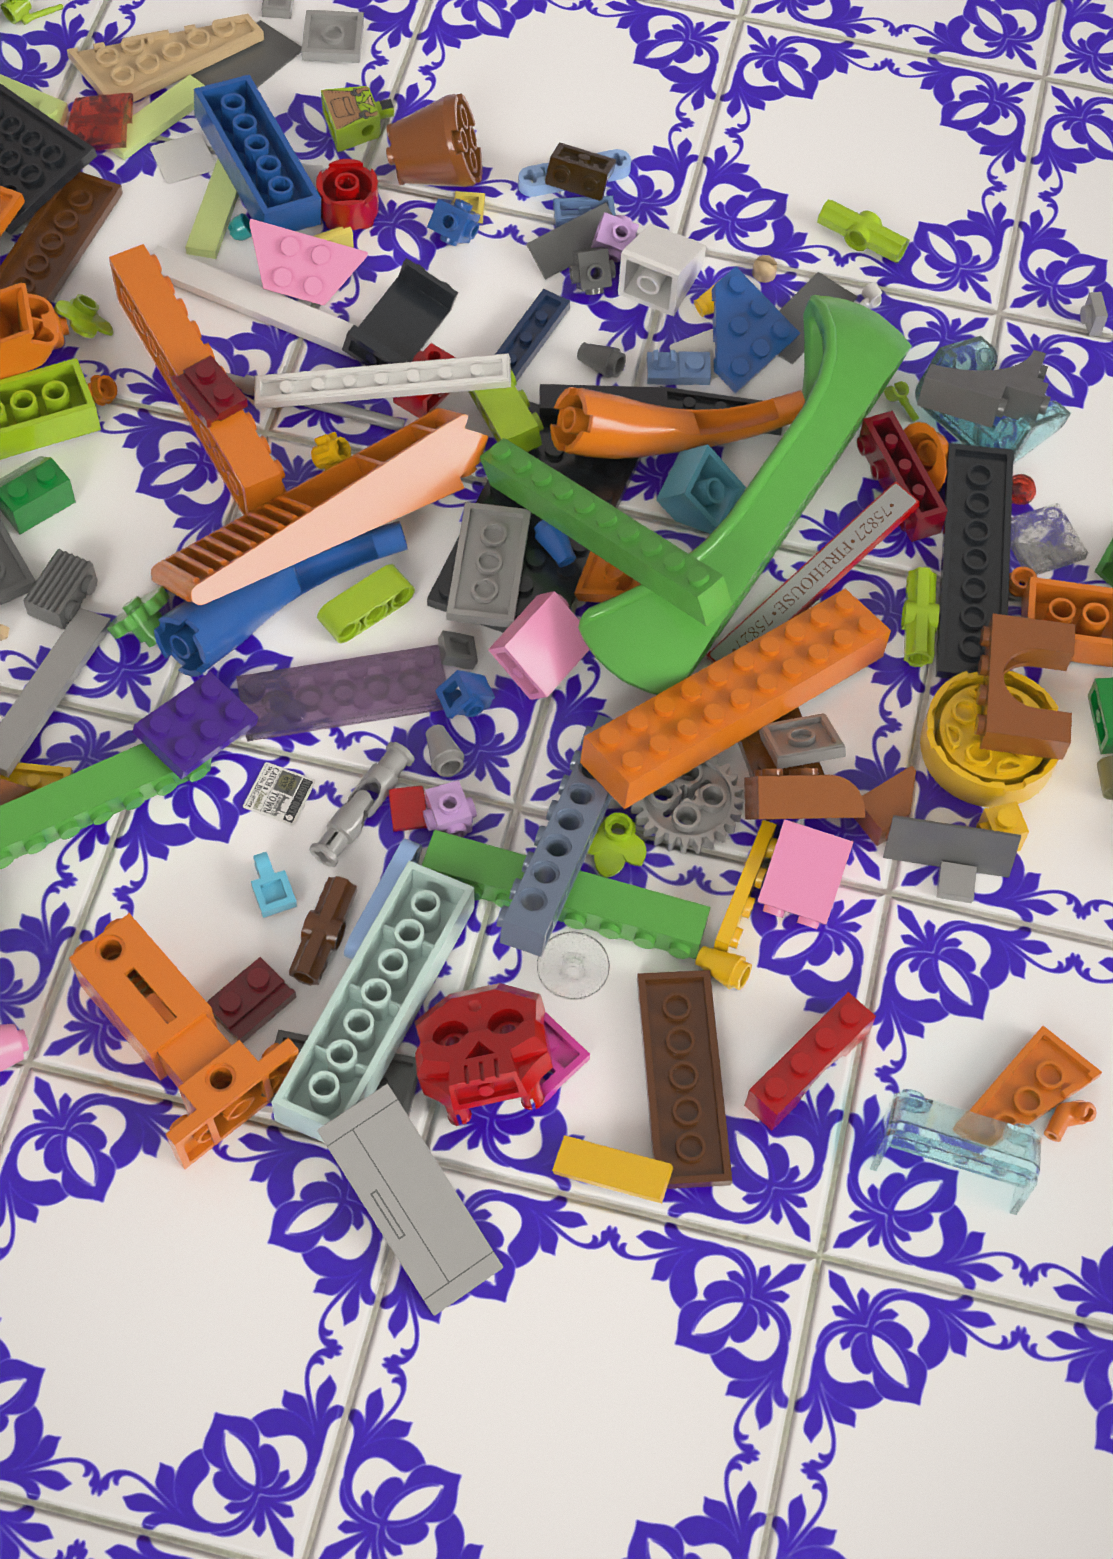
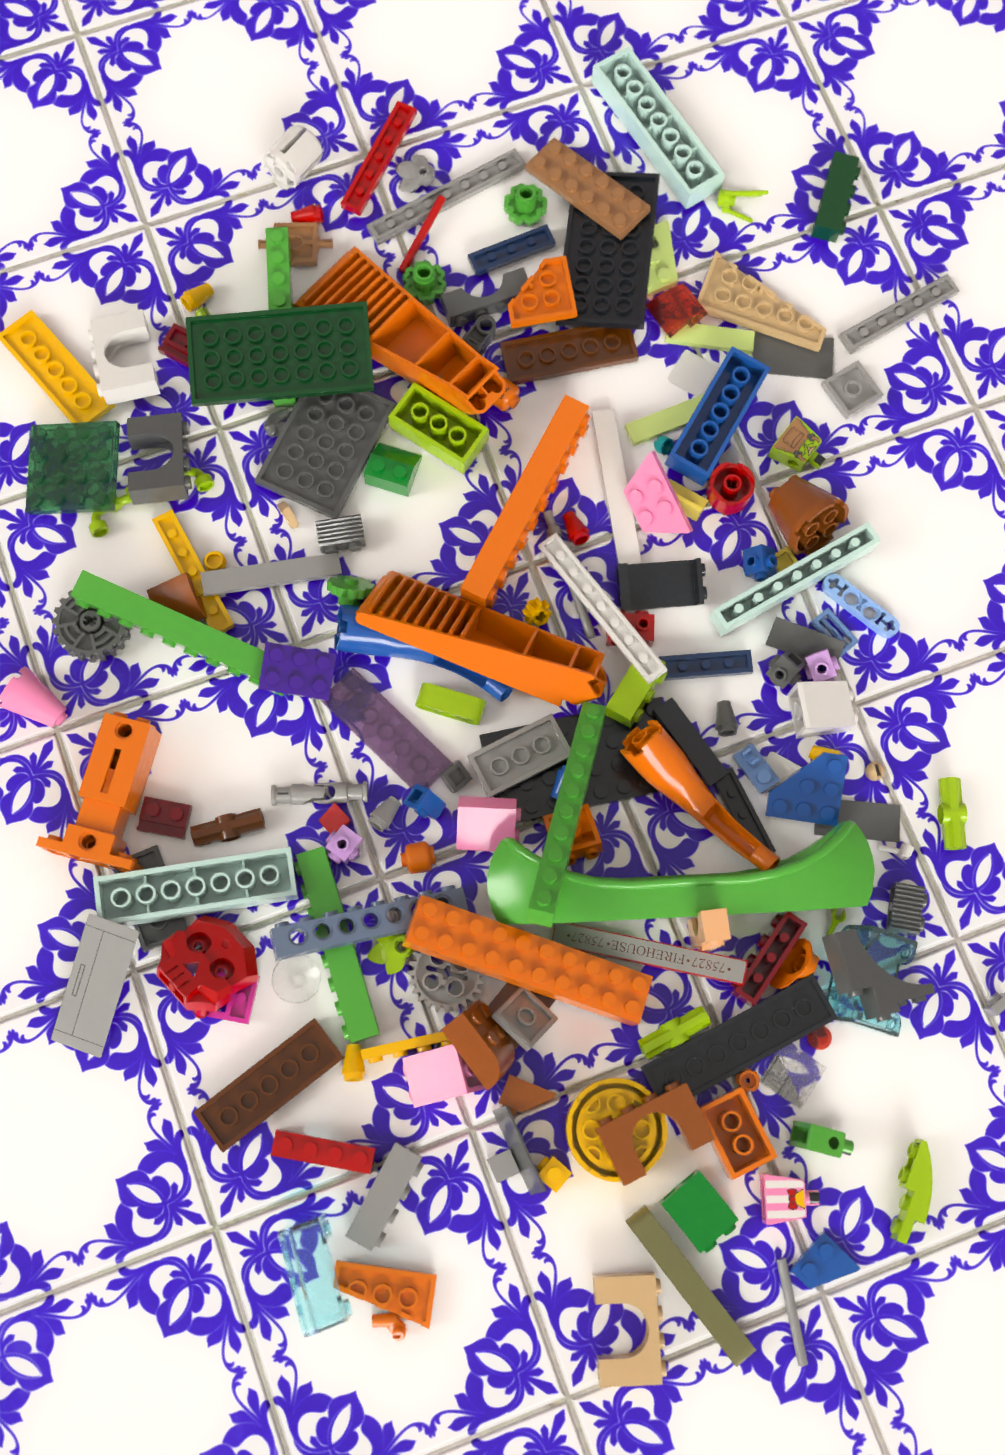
camera: 55 degrees right, 15 degrees up
lime plate [54,294,114,338] -> none
orange plate [88,375,118,406] -> none
dark red plate [171,355,248,428] -> none
sticker [243,762,316,826] -> none
medium azure plate [251,851,297,918] -> none
light blue beam [344,838,422,959] -> none
dark brown bracket [545,142,616,201] -> none
yellow tile [552,1135,673,1204] -> none
medium azure slope [656,445,746,534] -> none
none -> light grey brick [345,1142,424,1252]
none -> orange head [400,841,436,874]
none -> red cone [562,511,590,546]
none -> light nougat arch [687,908,731,952]
none -> light aqua brick [709,522,881,637]
none -> dark grey brick [885,882,928,937]

